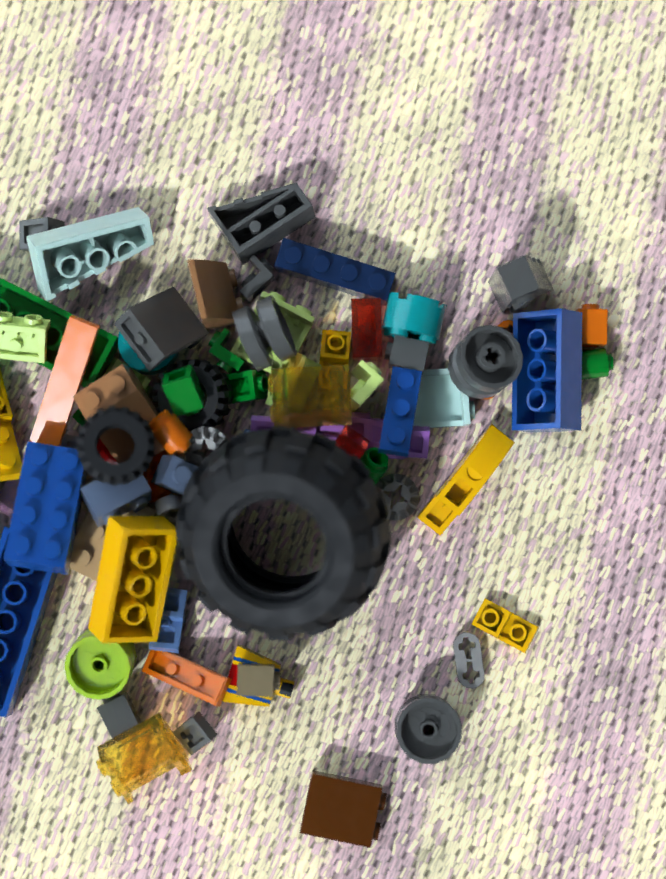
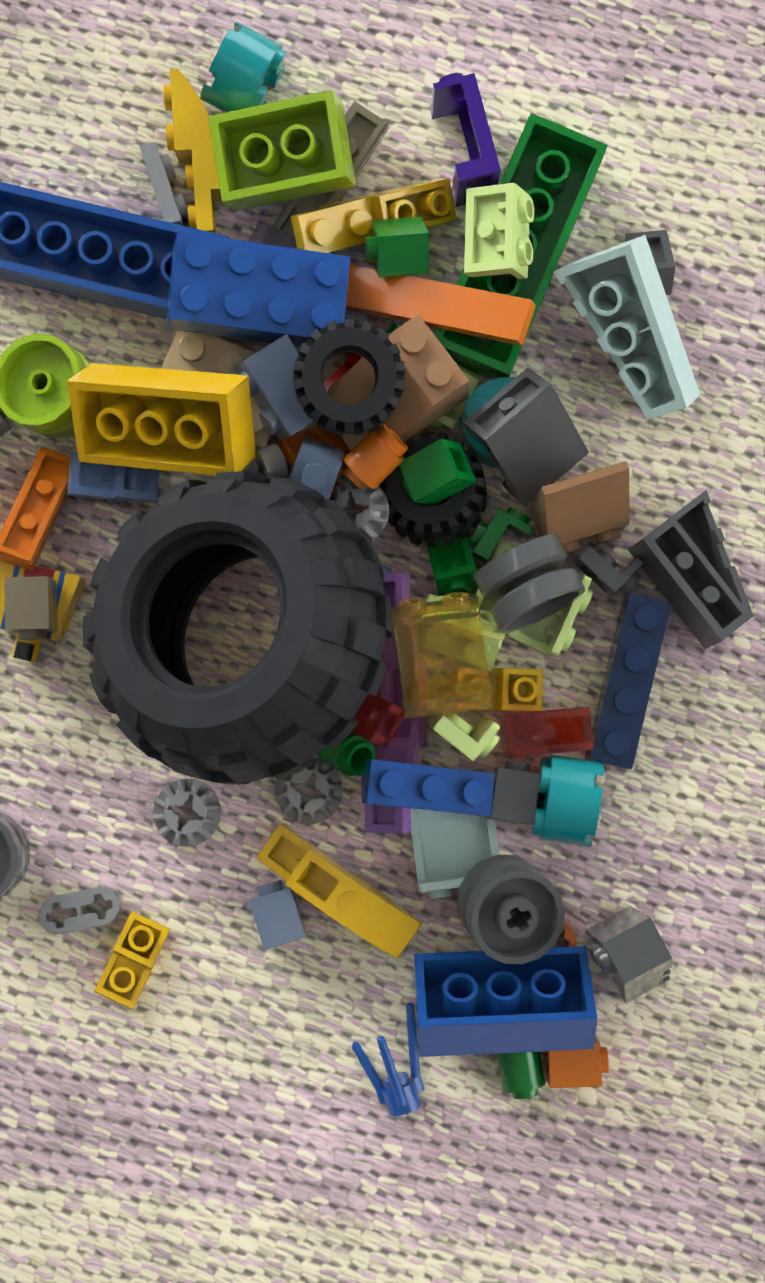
camera: 90 degrees right, 0 degrees up
none -> light grey gear [153,779,221,846]
none -> sand blue brick [249,880,307,950]
none -> blue plant [352,1002,425,1116]
none -> green brick [365,217,429,277]

